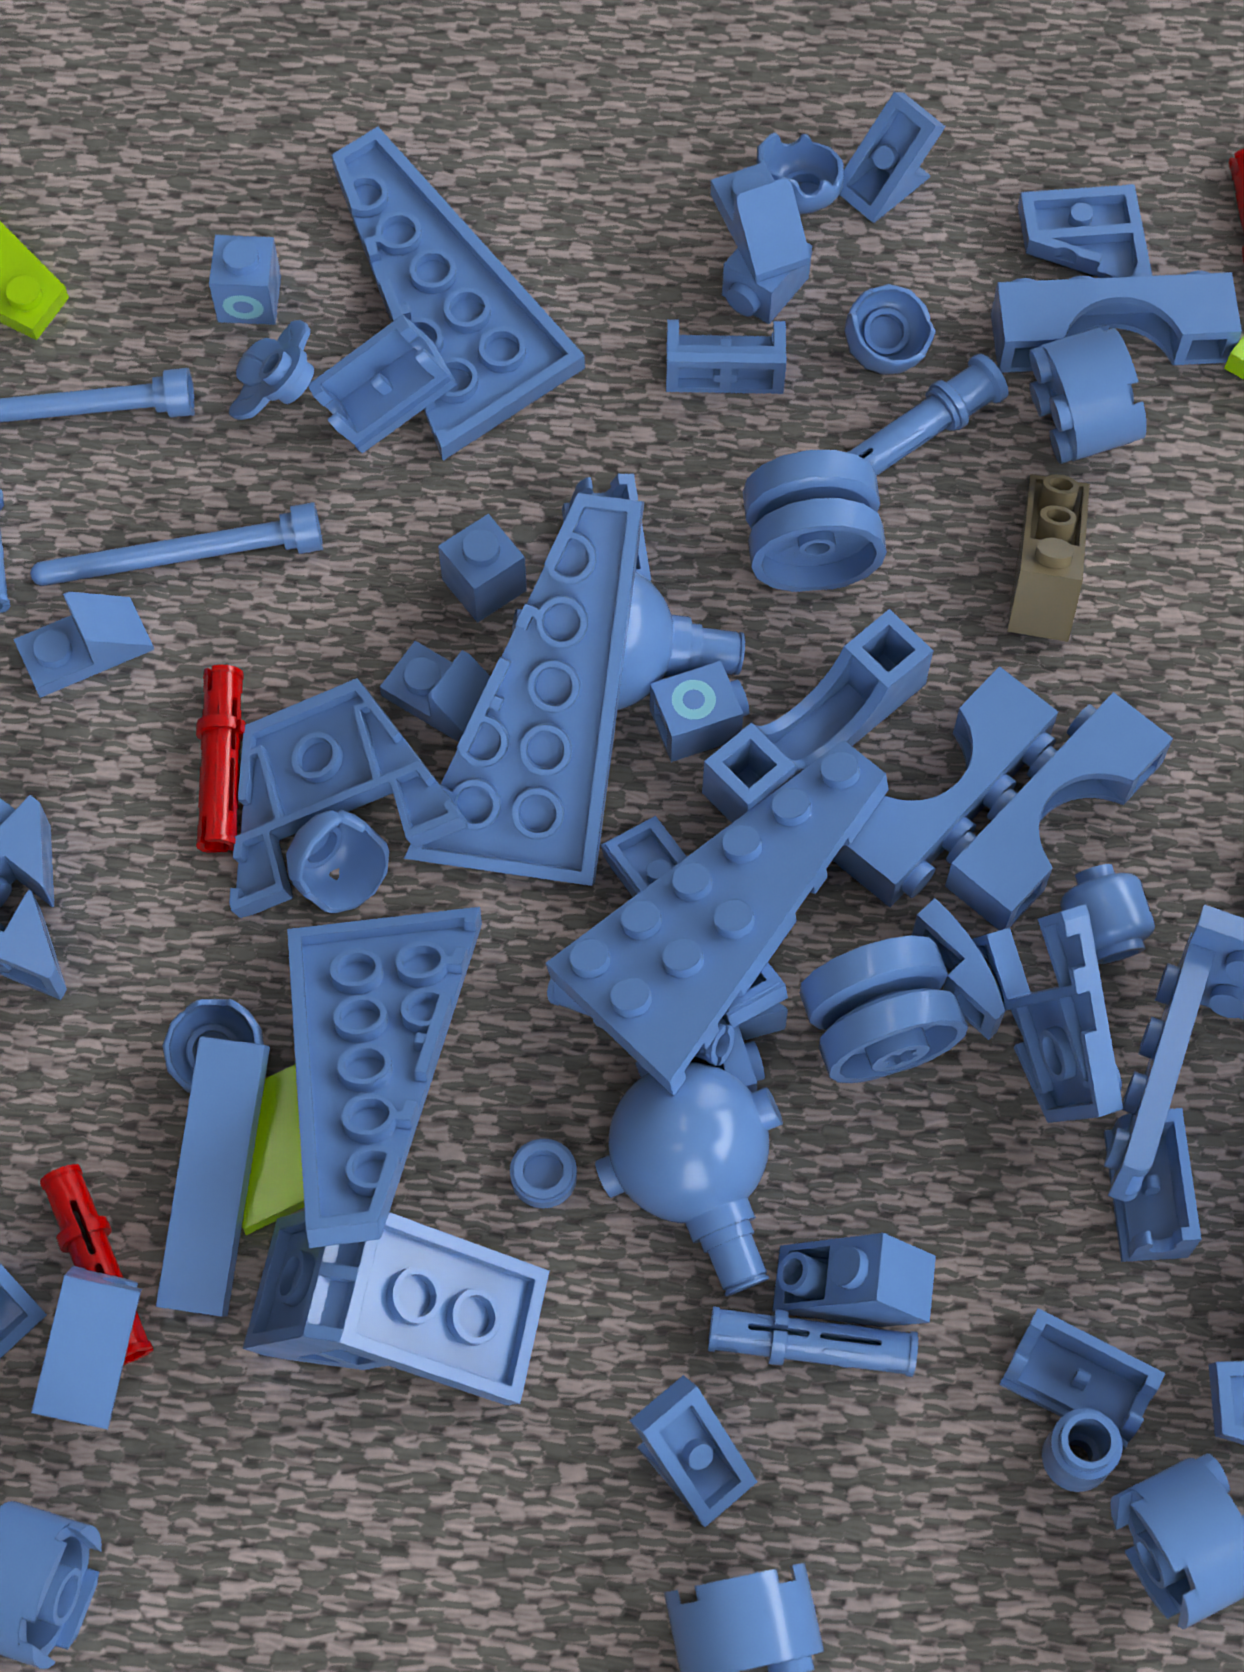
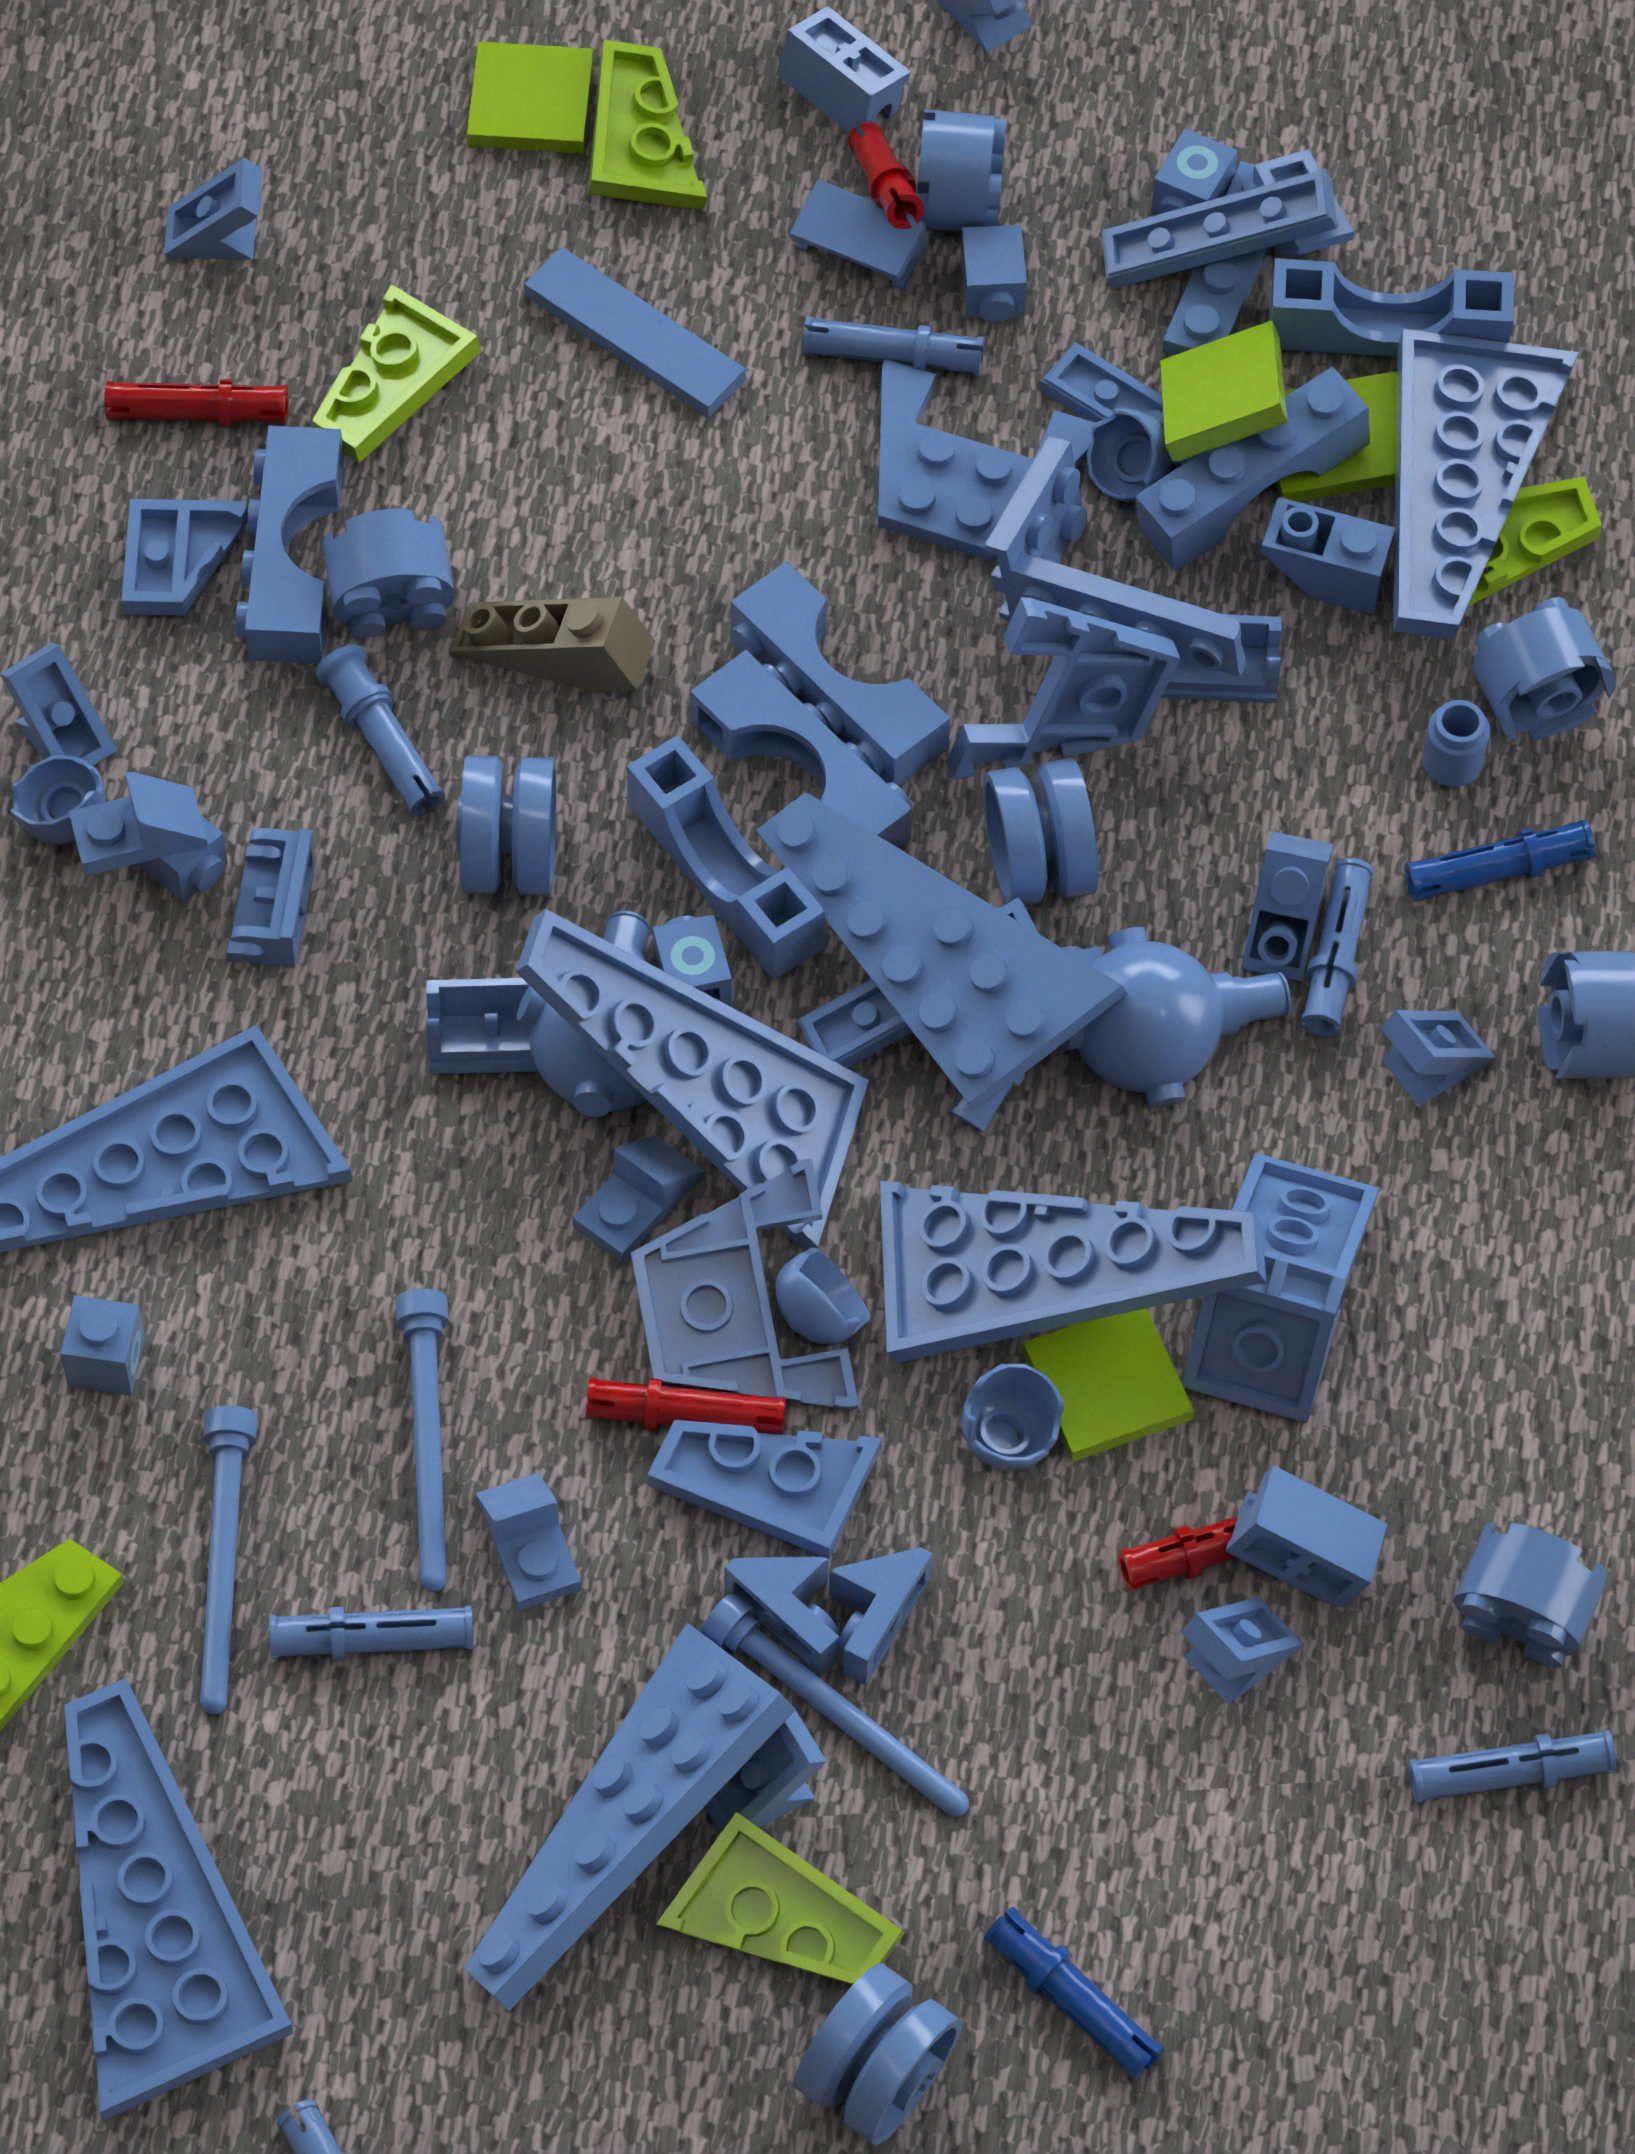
camera: 85 degrees left, 5 degrees down
medium blue tile [156,1036,270,1317] -> none
medium blue plate [229,320,314,420] -> none
medium blue hinge [308,314,457,453] -> none
medium blue brick [438,514,527,623] -> none
medium blue tile [510,1139,577,1208] -> none
medium blue hair [845,284,935,375] -> none
medium blue slope [912,898,1005,1040] -> none
medium blue hinge [999,1308,1165,1450] -> none
medium blue head [1060,864,1155,964] -> none
none -> medium blue wing [647,1420,882,1559]
none -> blue pin [1404,820,1596,902]

